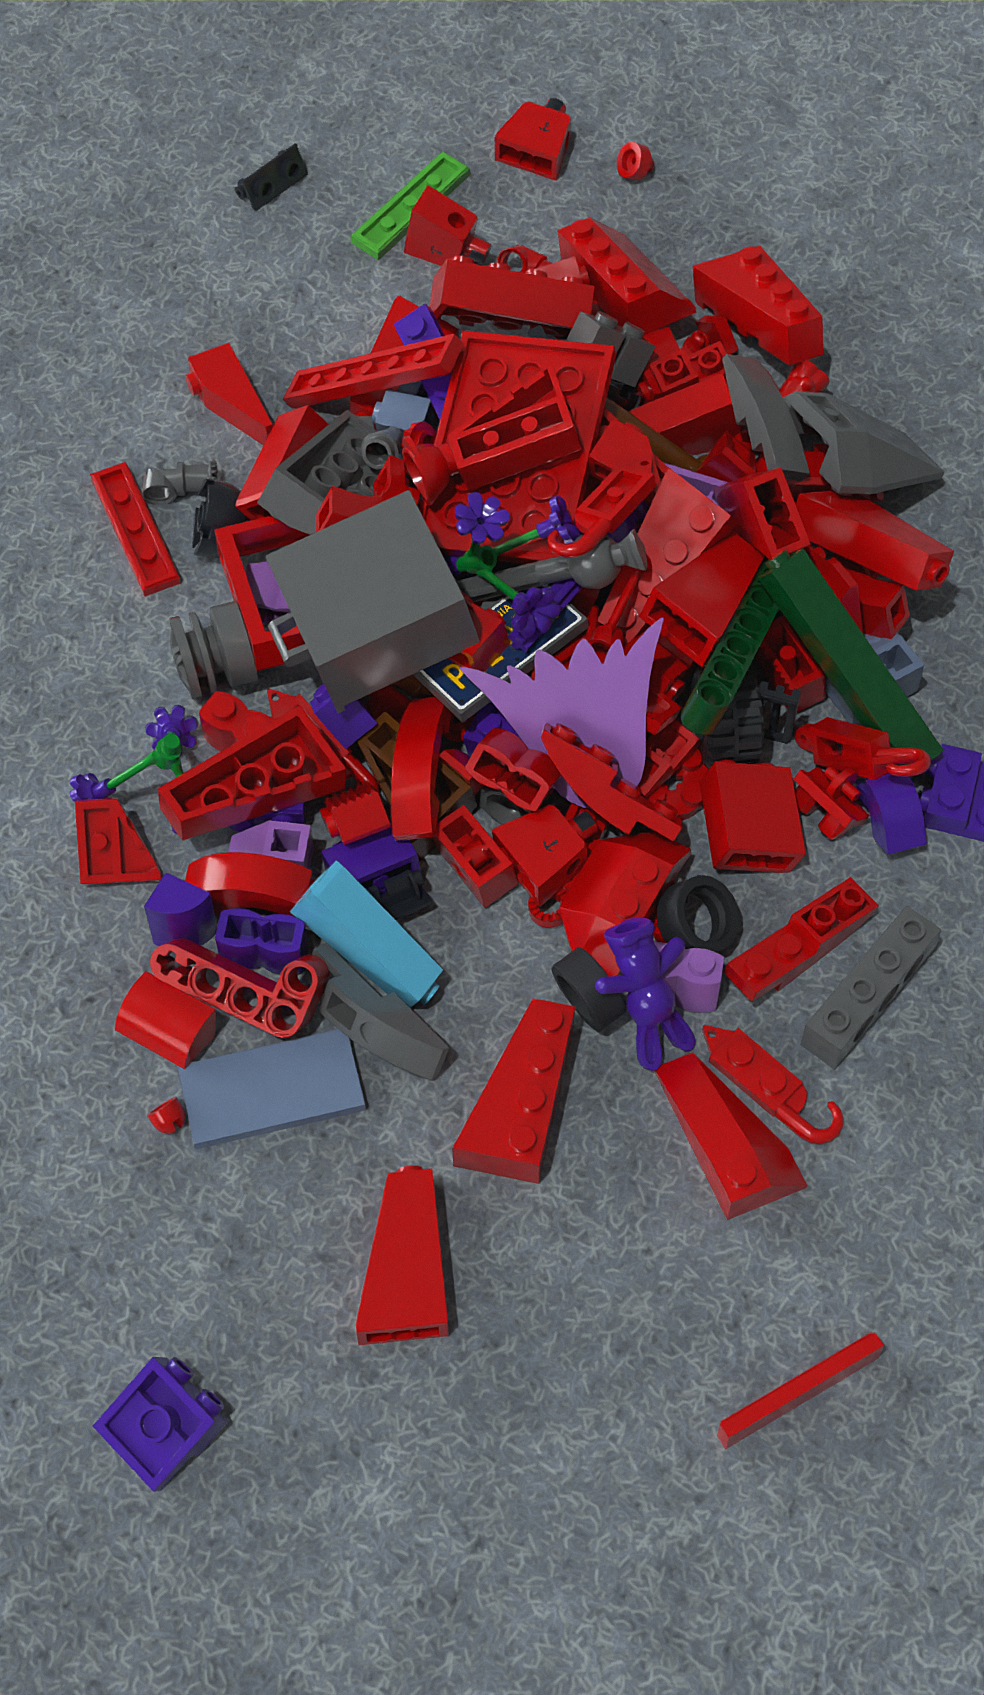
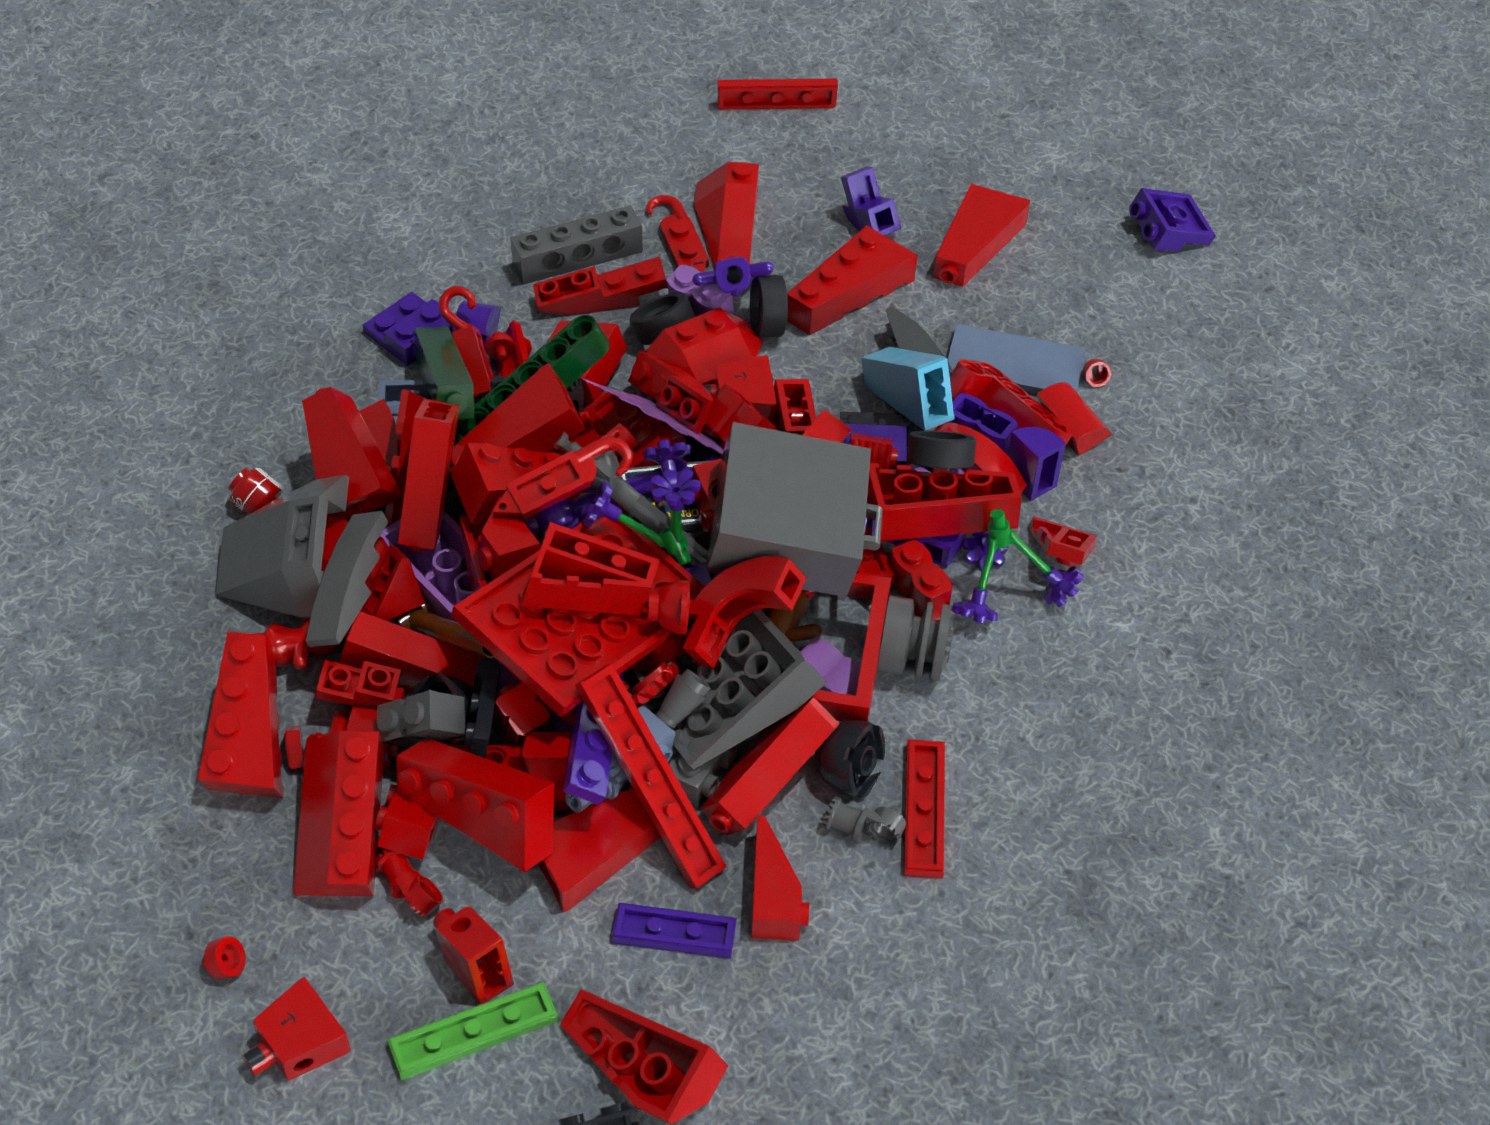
camera: 155 degrees left, 10 degrees down
none -> red head [229,468,282,515]
none -> red wedge [560,989,728,1125]
none -> dark purple tile [612,902,737,959]
none -> dark purple brick [841,166,901,235]
none -> black tyre [907,431,976,469]

